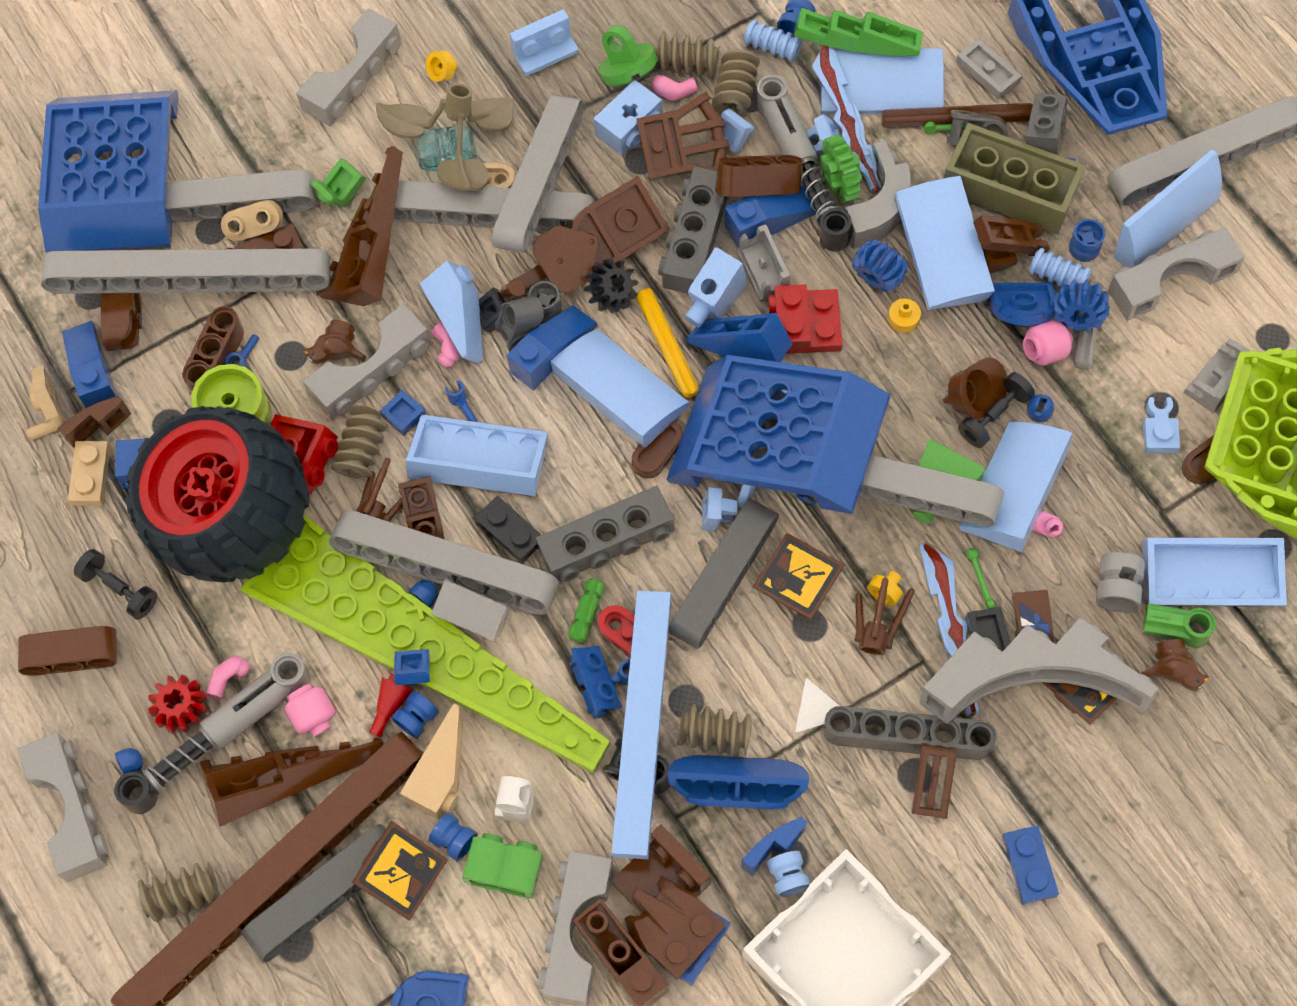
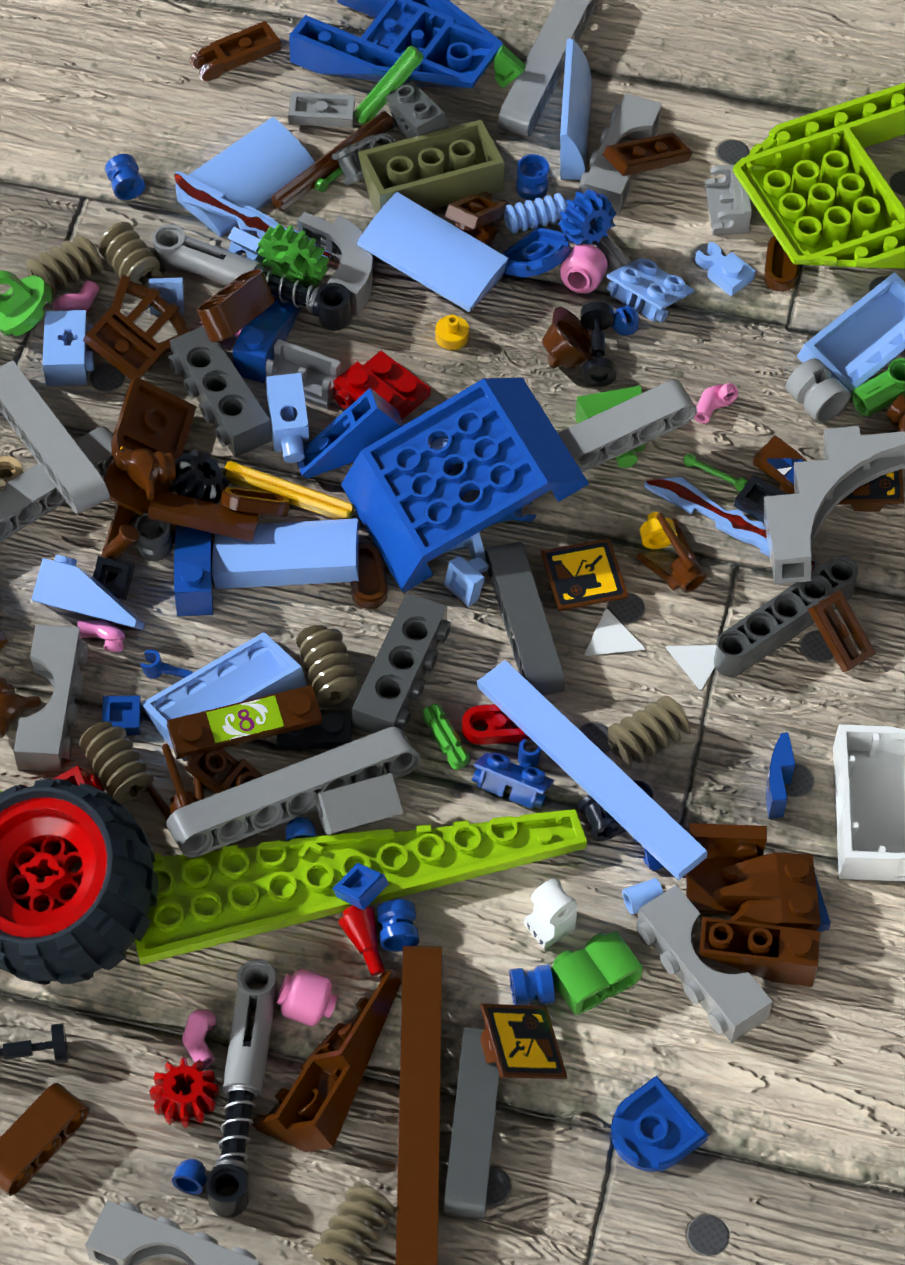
camera: 50 degrees left, 10 degrees down
tan slope [400,703,463,820] -> none
dark grey piece [494,295,544,352] -> none
blue brick [667,755,809,809] -> none
light blue piece [744,20,802,62] -> none
light blue wheel [767,851,811,897] -> none
bright green slope [794,8,923,56] -> none
blue gear [852,239,908,292] -> none
light blue slope [959,422,1072,552] -> none
none -> reddish brown animal [115,446,175,500]
none -> reddish brown tile [147,489,260,542]
none -> reddish brown plate [167,685,322,759]
none -> reddish brown tile [220,487,291,516]
none -> dark tan piece [296,625,359,707]
none -> bright green axle [354,46,424,124]
none -> bright green tile [494,45,526,88]
none -> white sticker [584,609,645,656]
none -> reddish brown tile [603,132,692,176]
none -> light blue hinge [607,257,695,323]
none -> light blue hinge [622,878,664,915]

